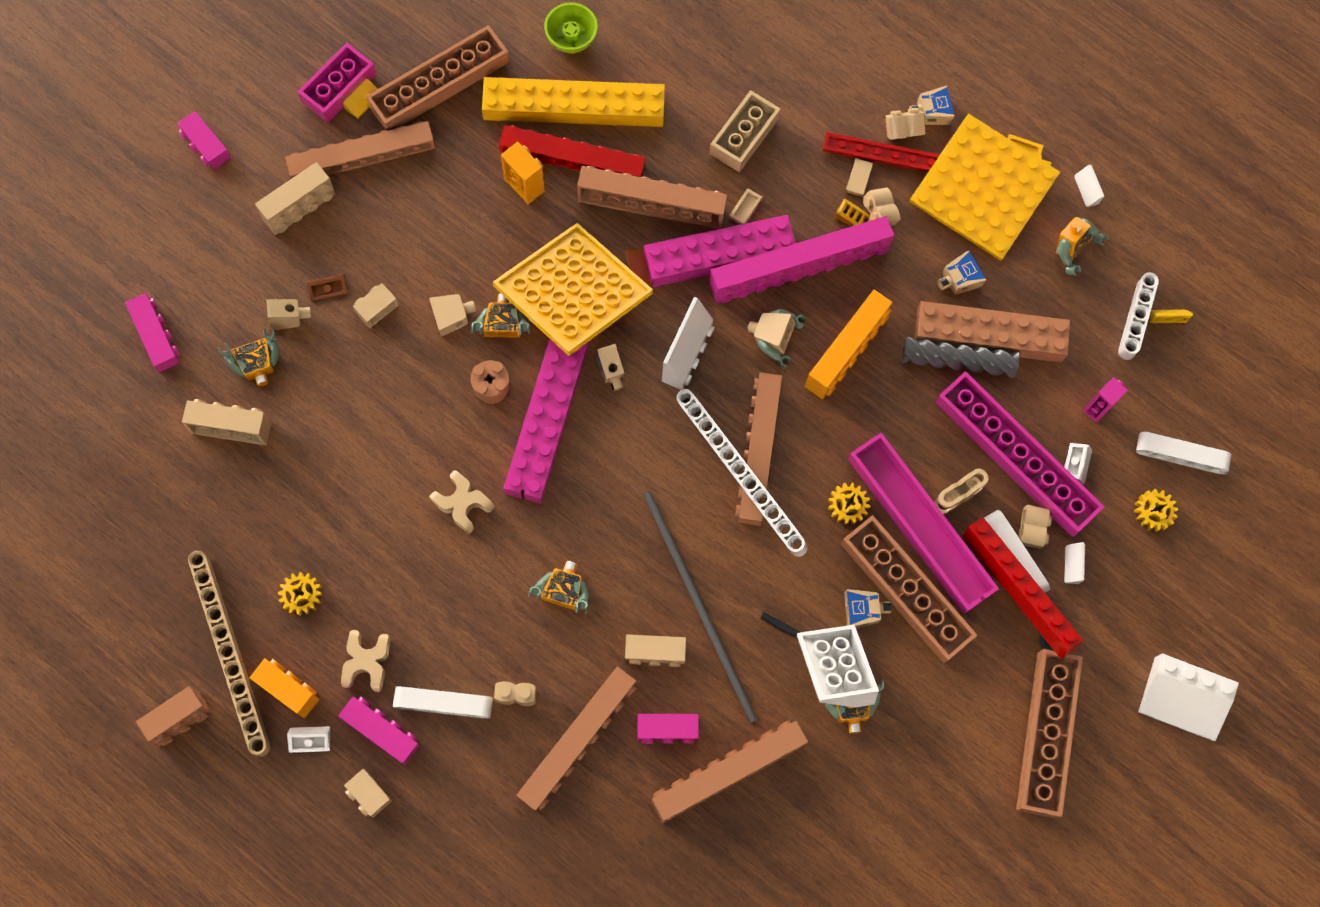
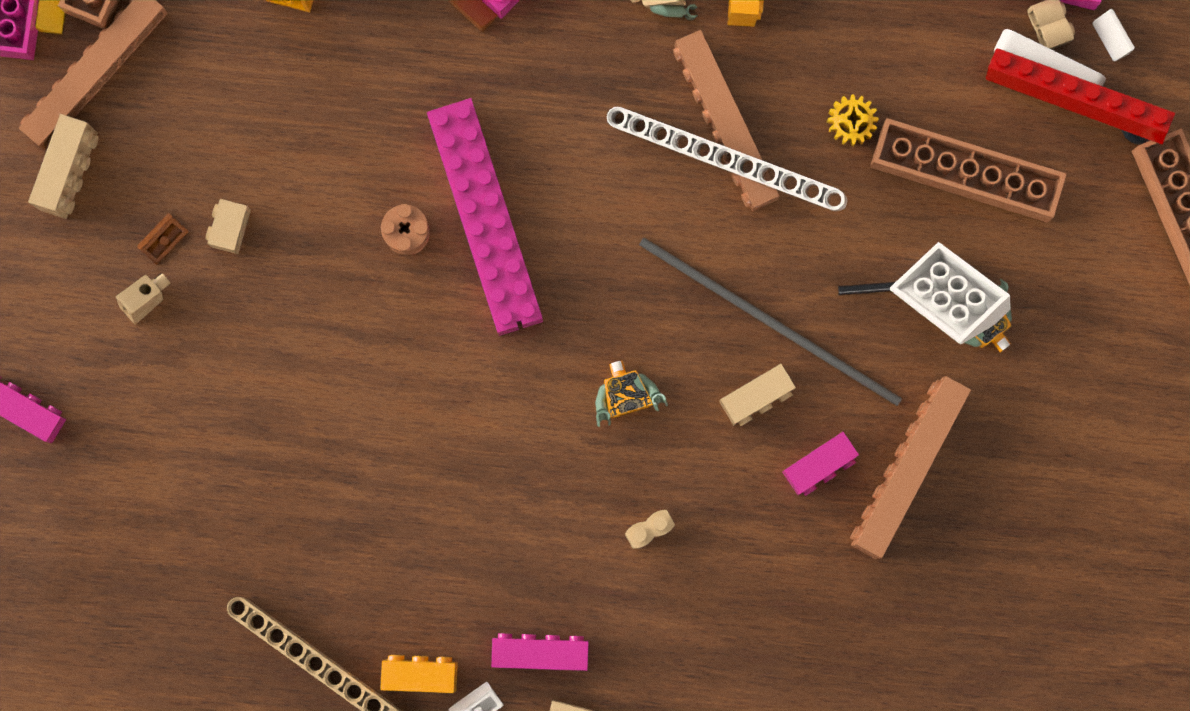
camera: 30 degrees left, 10 degrees up
tan brick [182,399,272,446] -> none
torso [218,327,280,387] -> none
yellow gear [278,572,323,616] -> none
tan piece [341,630,390,692] -> none
white beam [393,687,493,719] -> none
tan torso [429,294,476,337] -> none
tan piece [429,470,495,534] -> none
torso [471,294,530,338] -> none
yellow plate [493,223,653,356] -> none
nougat brick [516,666,637,812] -> none
tan torso [596,344,624,391] -> none
white slope [662,297,715,390] -> none
torso [844,589,891,628] -> none
dark pink piece [847,433,999,615] -> none
tan piece [934,469,989,515] -> none

